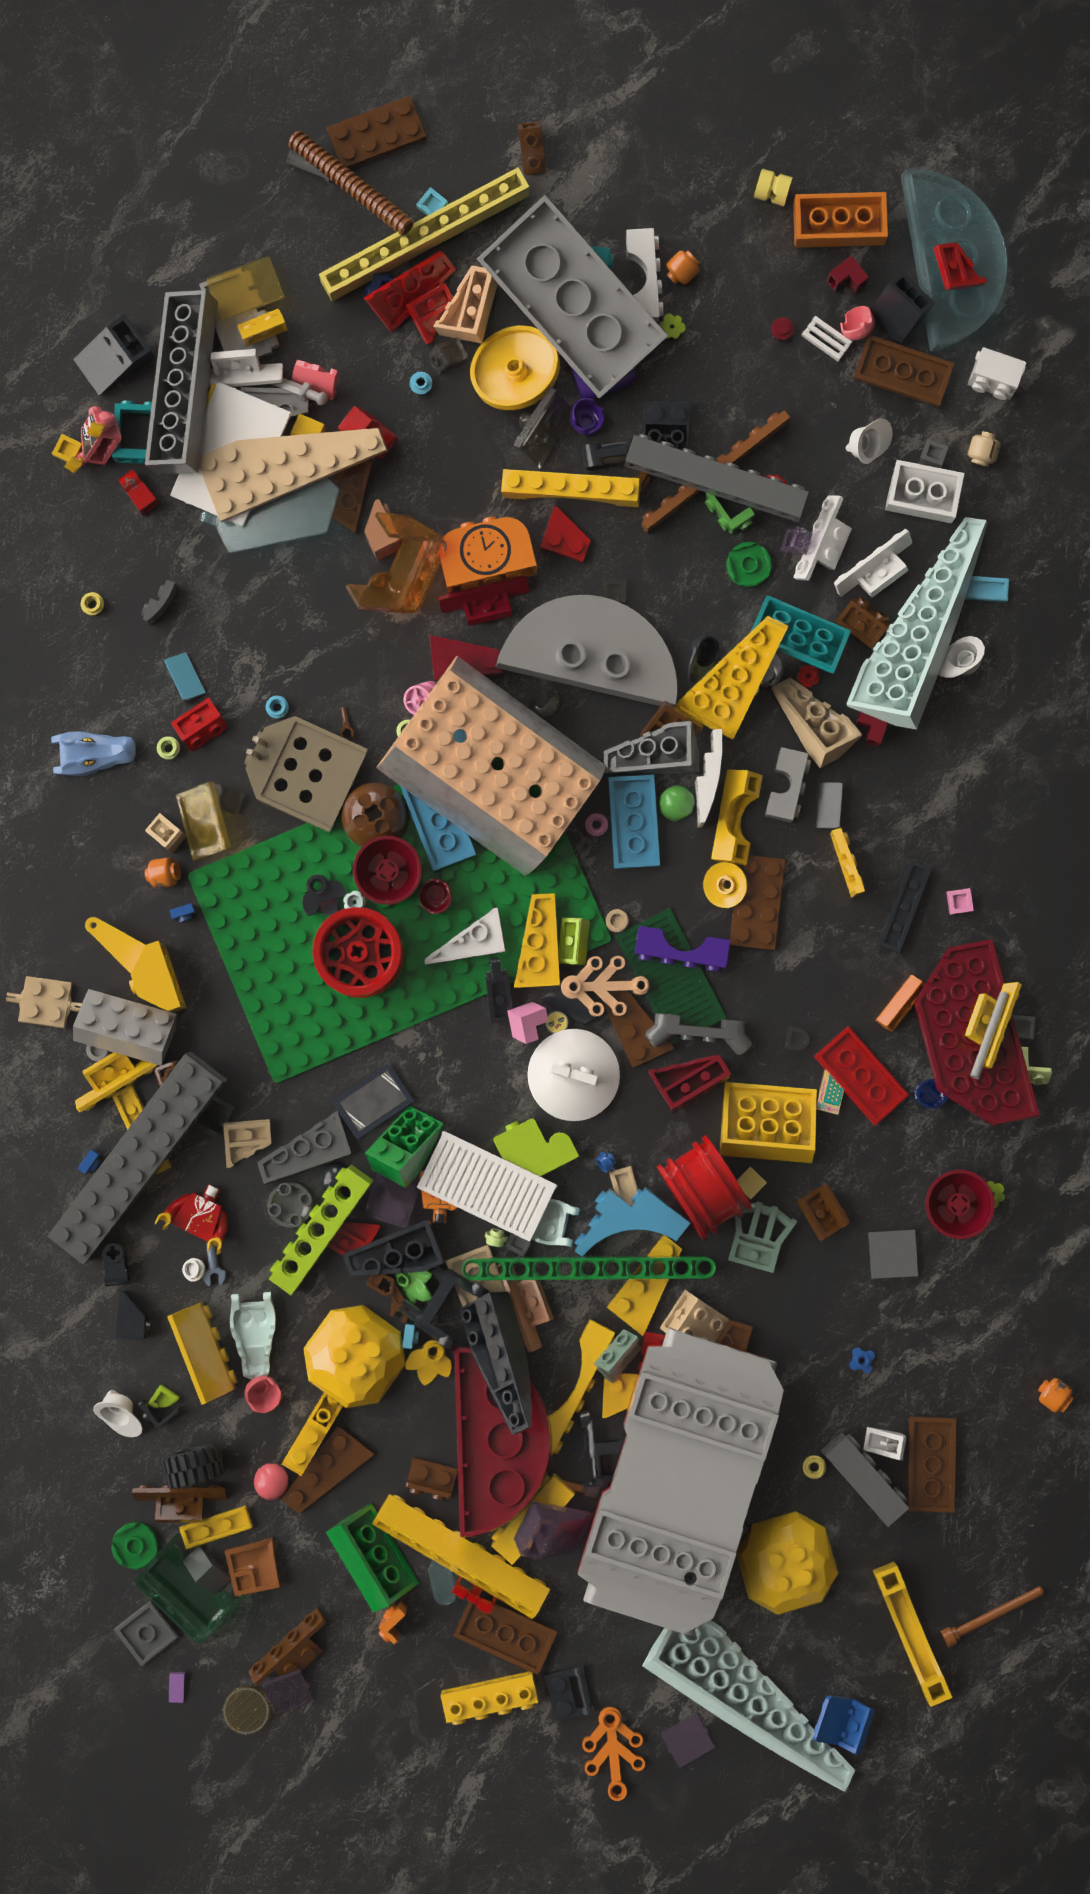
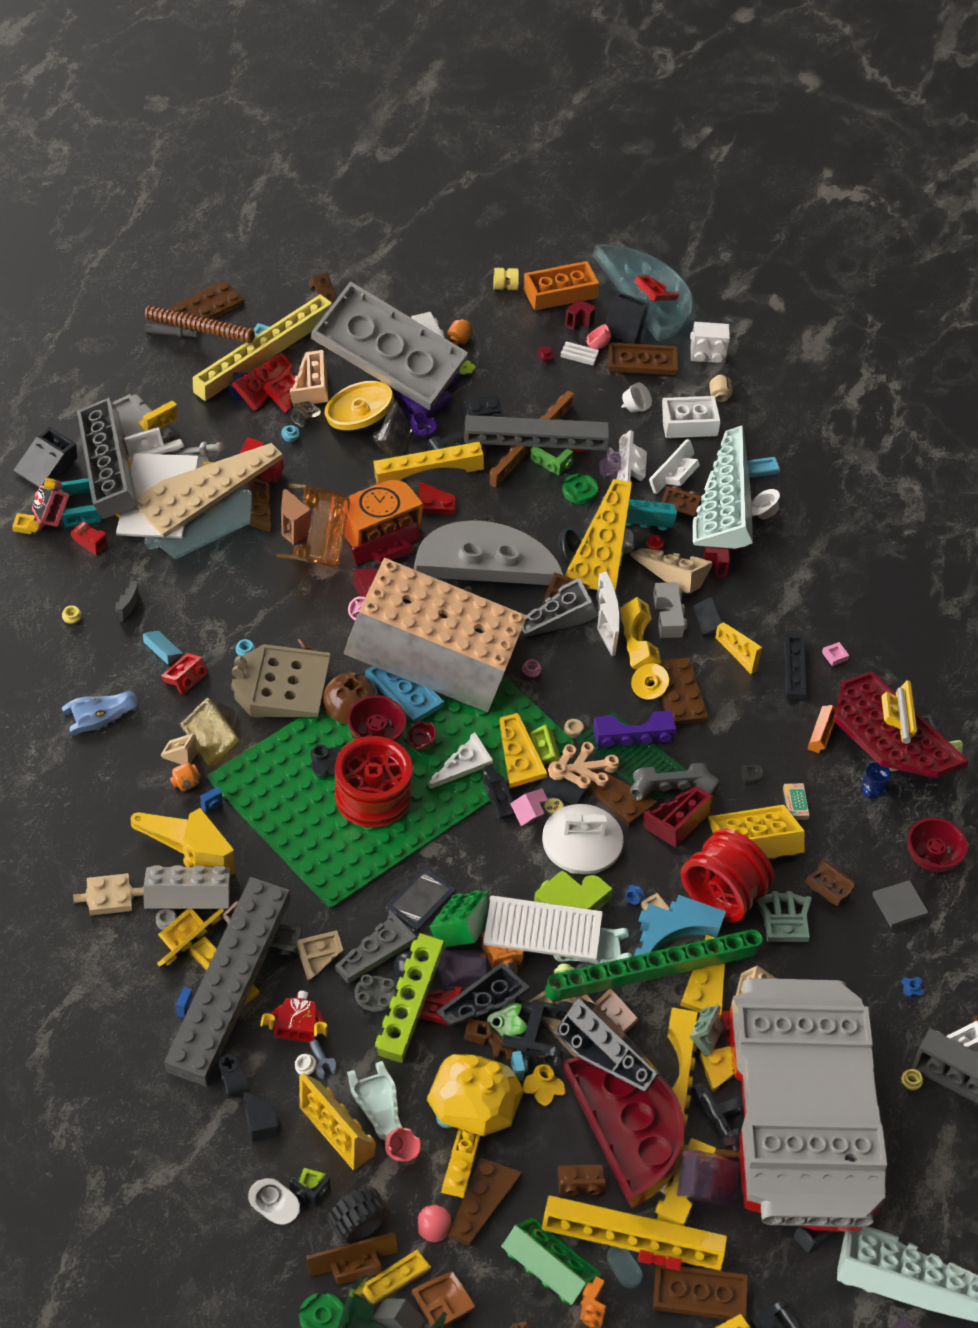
camera: 25 degrees left, 35 degrees down
yellowish green plate [157,737,180,760] -> none
clear yellow piece [206,256,285,321] -> none
coral slope [292,360,339,401] -> none
dark azure plate [608,775,660,869] -> none
bright green hair [658,785,695,822] -> none
yellow rock [736,1511,838,1615] -> none
red tile [814,1026,909,1126] -> none

